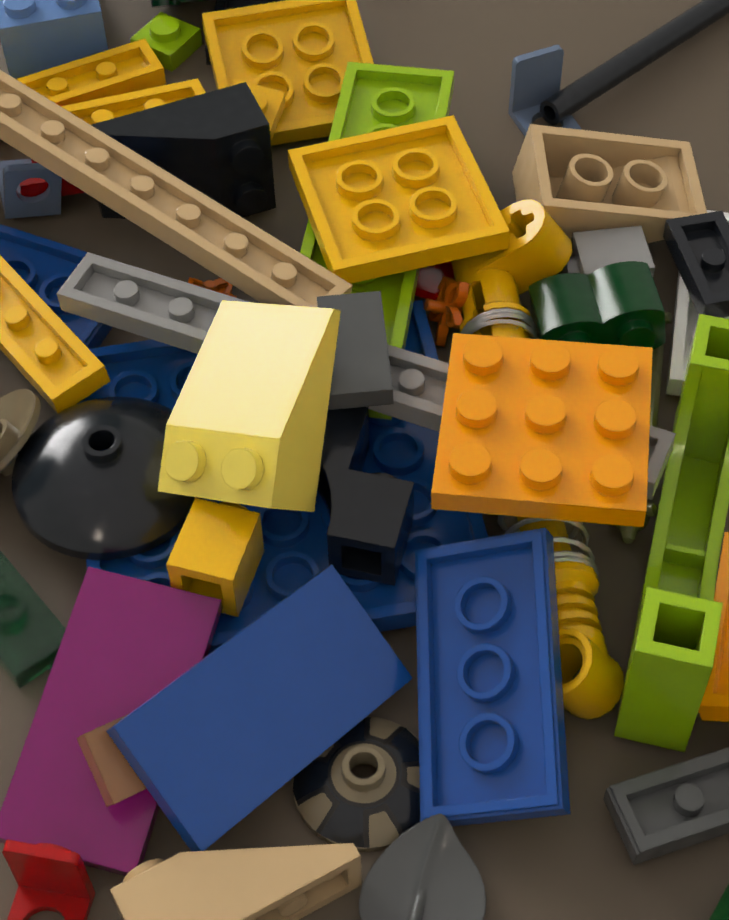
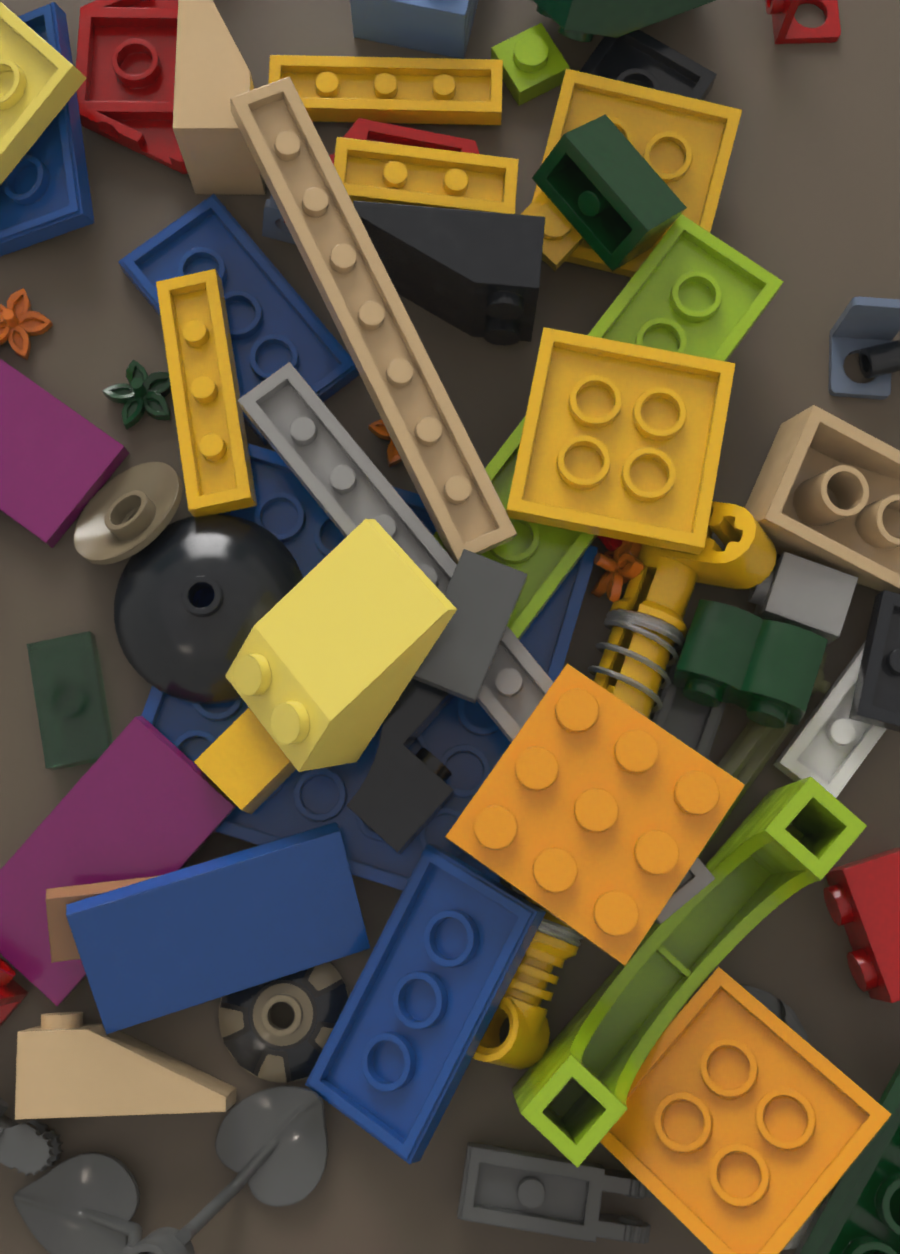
camera: 25 degrees right, 25 degrees up
none -> dark green brick [532,114,687,272]

